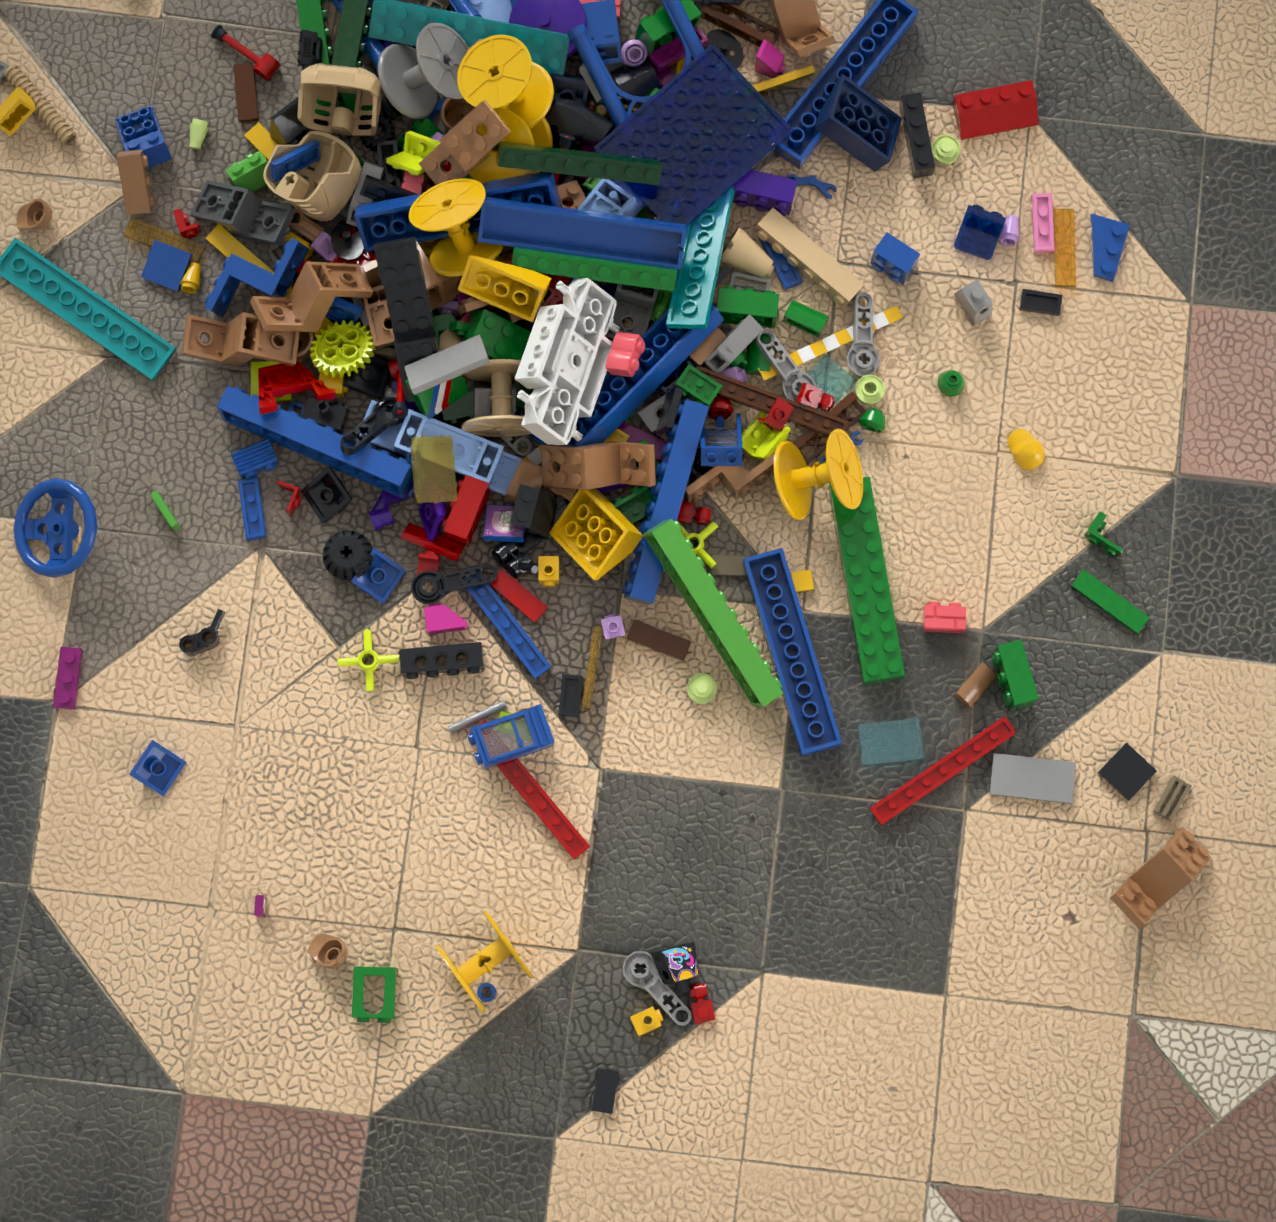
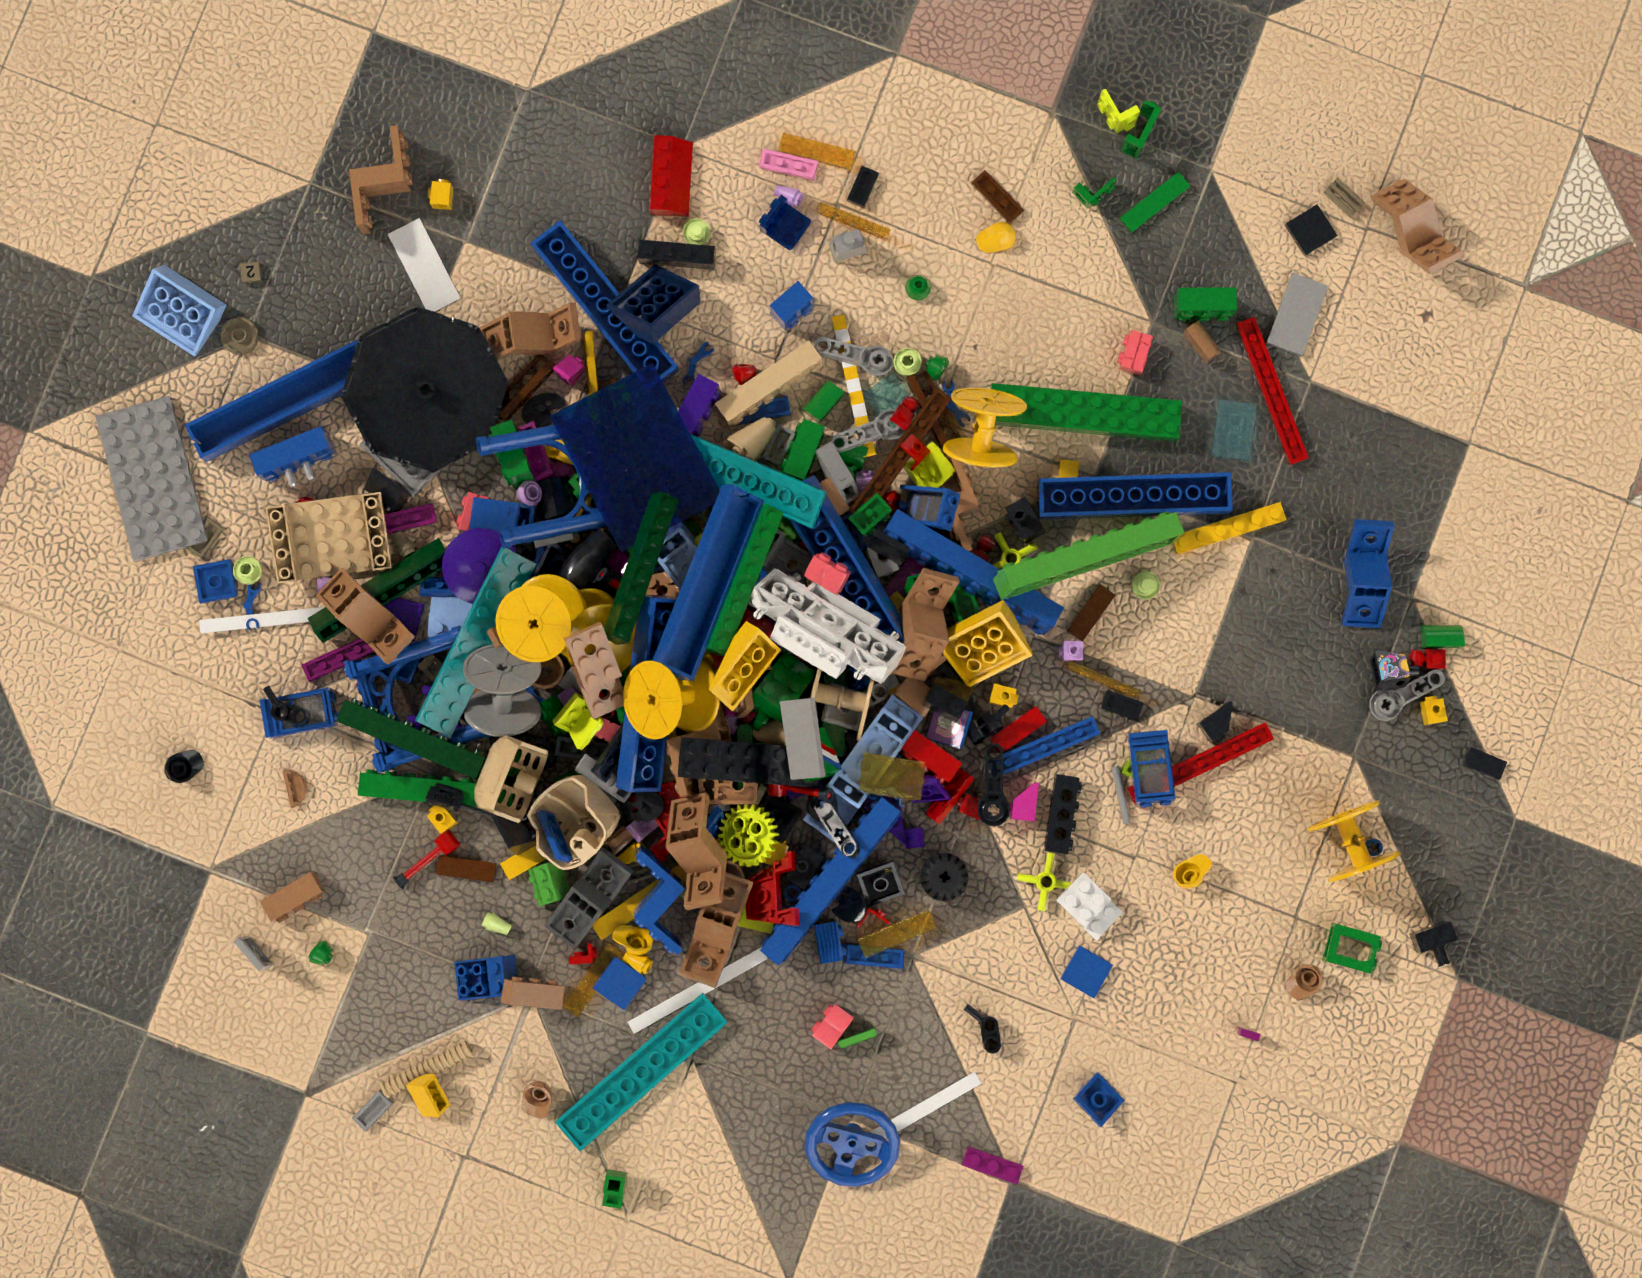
camera: 75 degrees left, 5 degrees up
blue slope [350,547,406,604] -> none
blue wing [1090,213,1130,282] -> none
none -> yellow brick [427,806,459,834]
none -> yellow piece [612,925,654,955]
none -> white sticker [628,947,768,1034]
none -> red cone [731,364,757,385]
none -> coral brick [811,1004,854,1049]
none -> clear yellow tile [818,202,891,240]
none -> black piece [832,885,866,923]
none -> white sticker [844,1072,982,1158]
none -> clear yellow tile [857,910,937,958]
none -> reddish brown tile [971,170,1024,224]
none -> black brick [1005,497,1046,544]
none -> white bracket [1056,872,1123,941]
none -> blue tile [1060,945,1113,998]
none -> neon yellow bracket [1097,89,1140,134]
none -> green panel [1120,100,1162,159]
none -> yellow plate [1173,502,1286,555]
none -> yellow piece [1173,854,1213,889]
none -> black slope [1197,701,1233,743]
none -> blue bracket [1342,519,1395,628]
none -> black brick [1409,921,1458,967]
none -> green brick [1421,625,1465,648]

